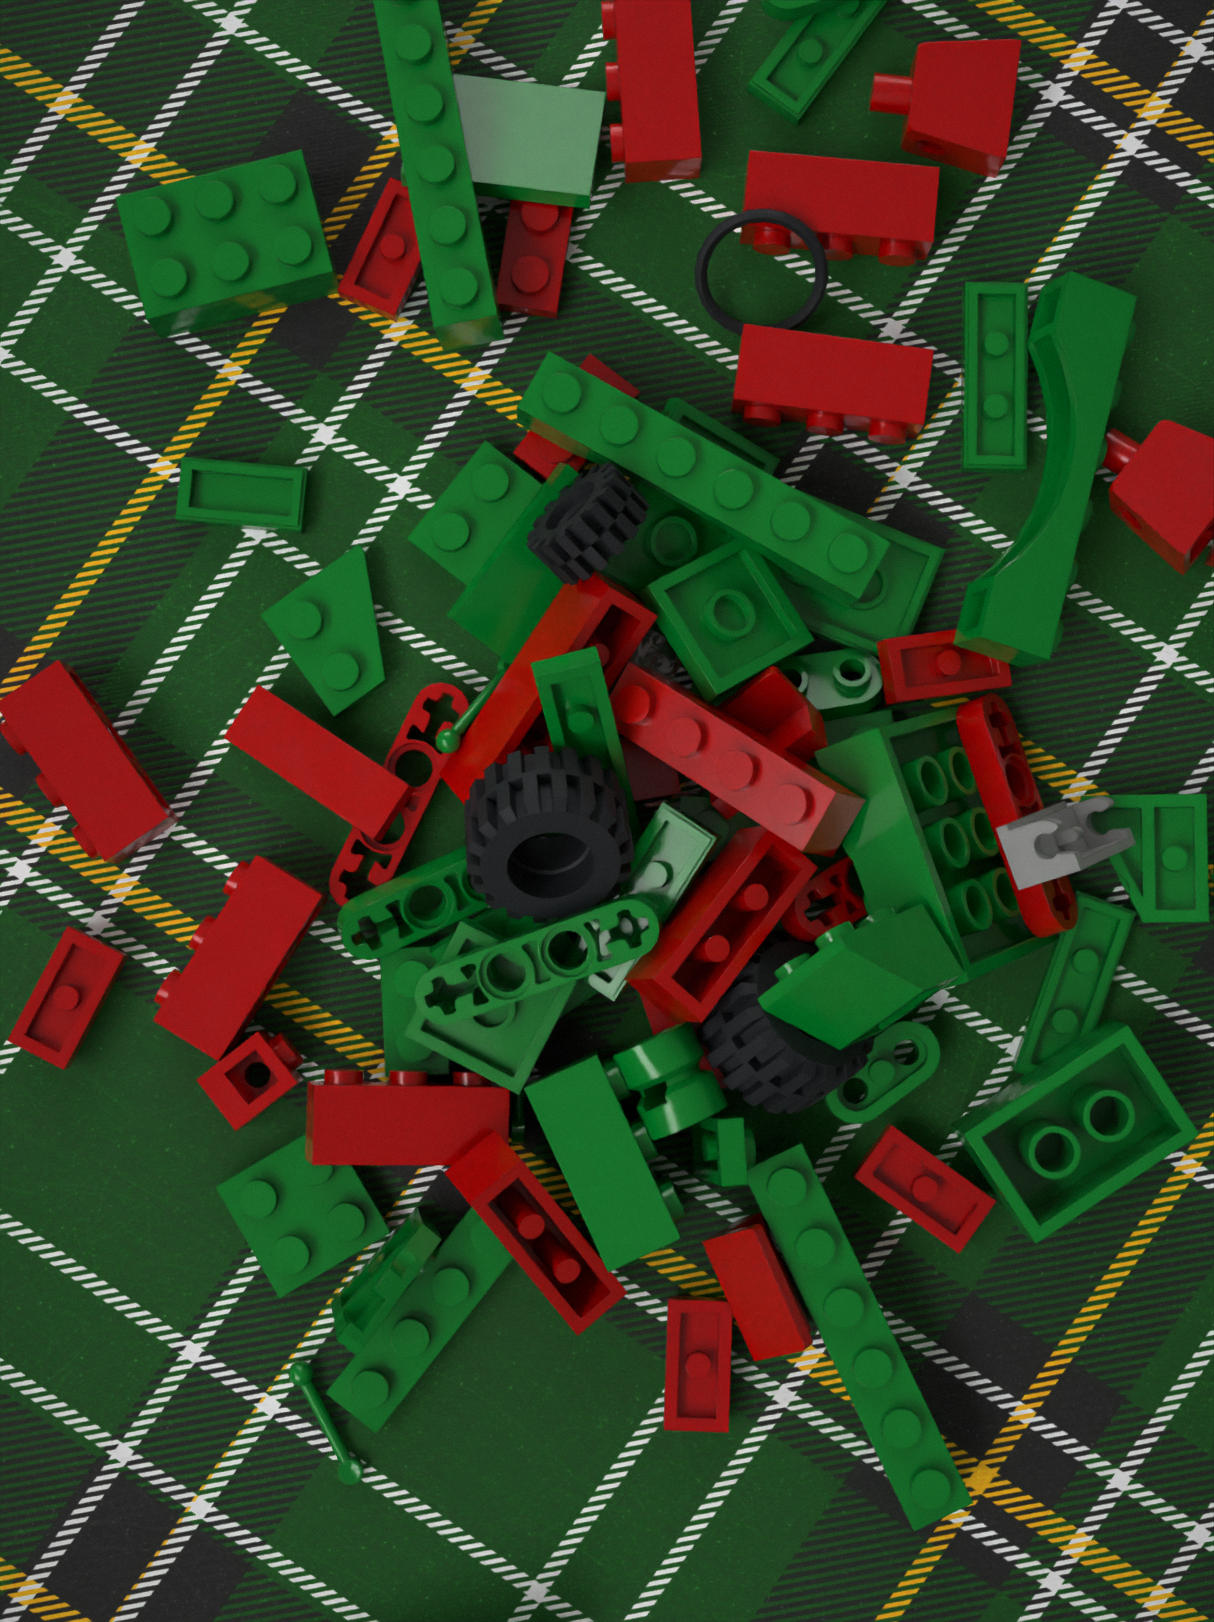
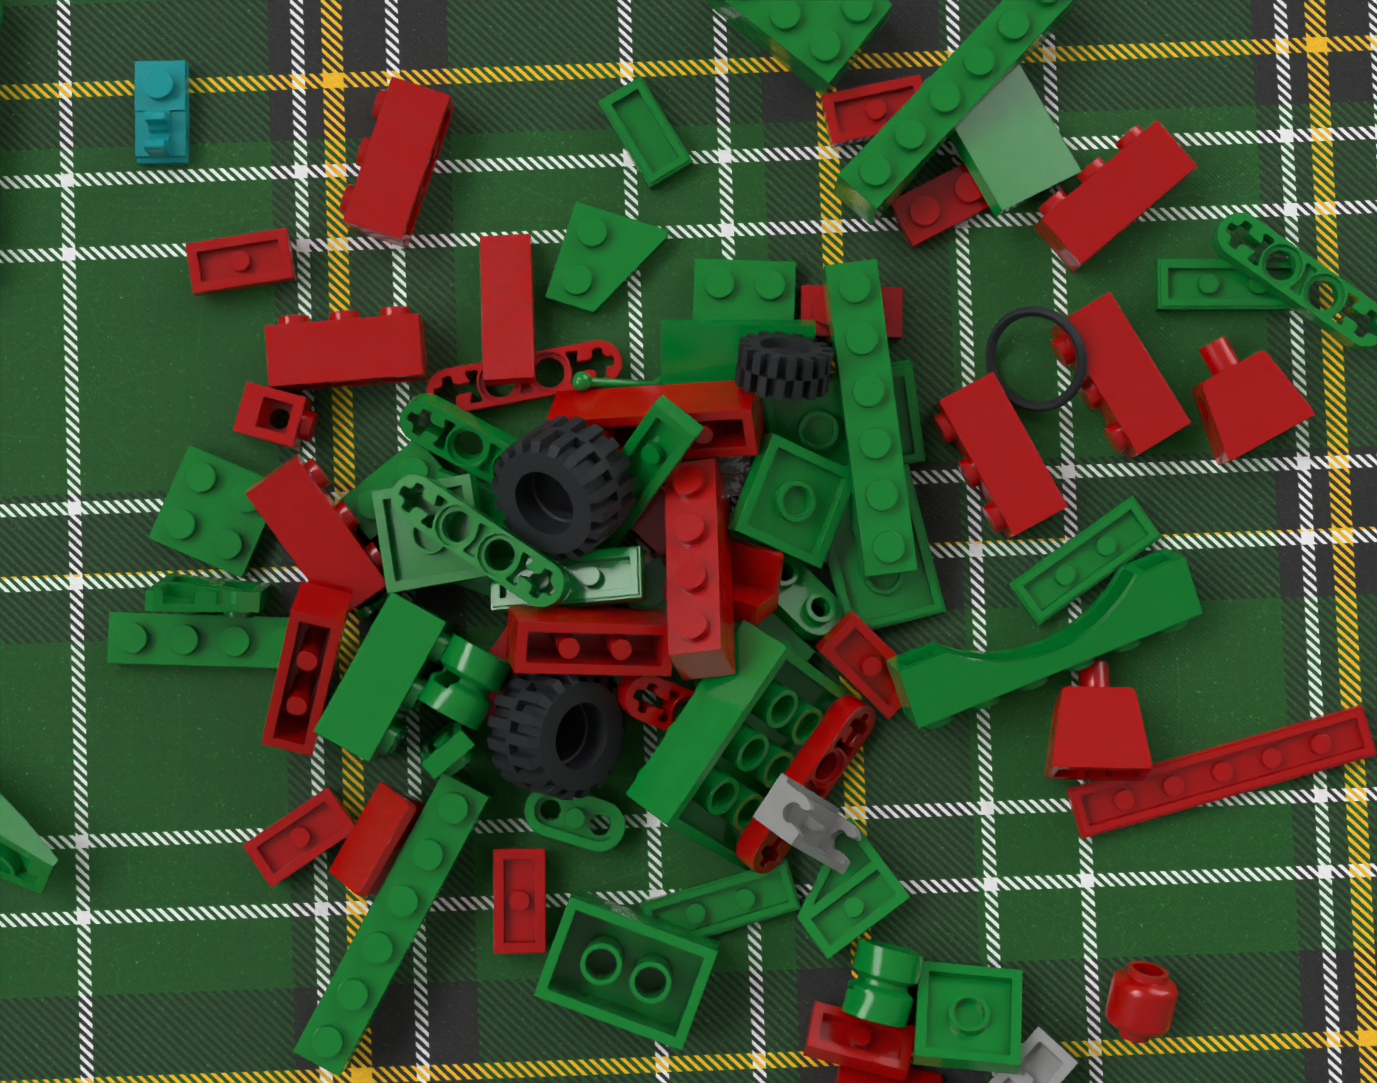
camera: 55 degrees right, 0 degrees up
green hinge [288,1361,364,1485] -> none
green slope [757,904,964,1050] -> none

